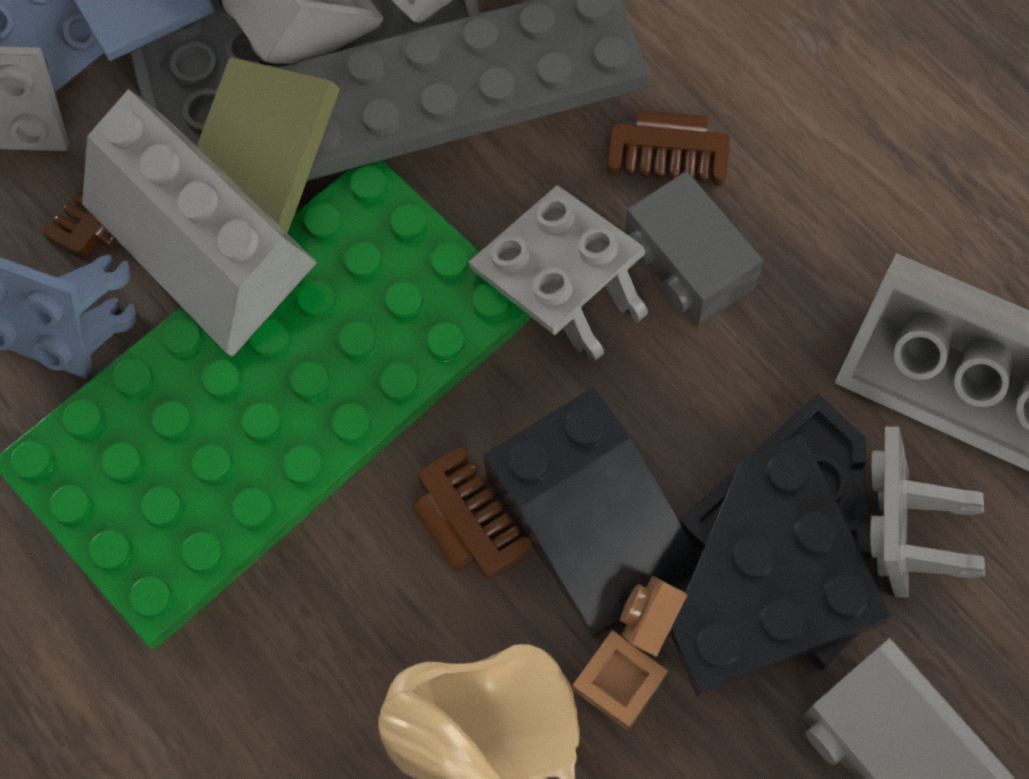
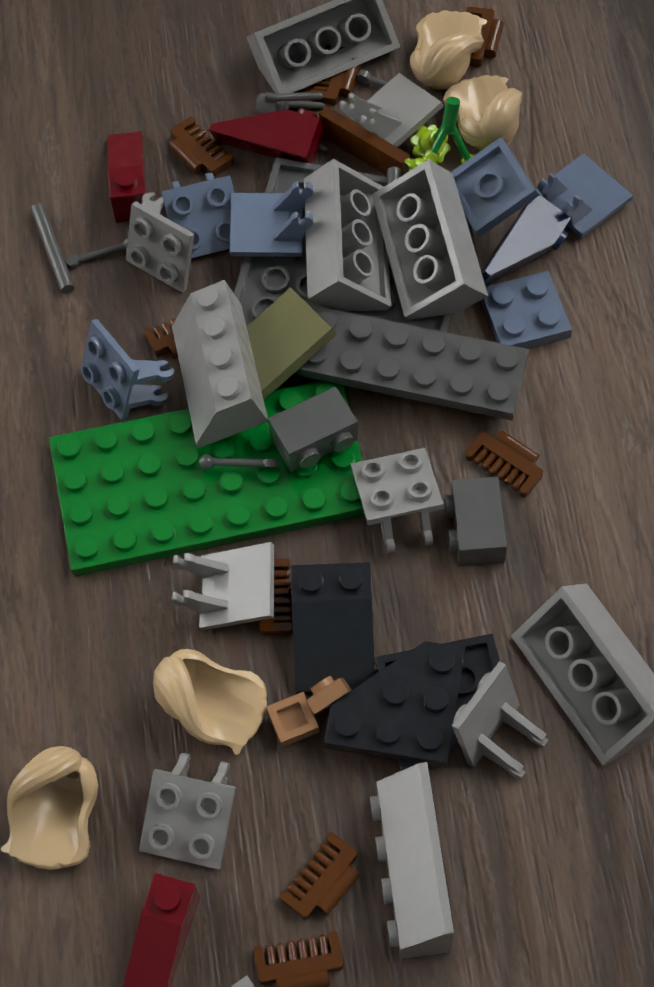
camera: 30 degrees right, 5 degrees down
none -> light grey plate [172,542,274,630]
none -> dark grey hinge [199,454,279,470]
none -> dark grey brick [268,387,358,472]

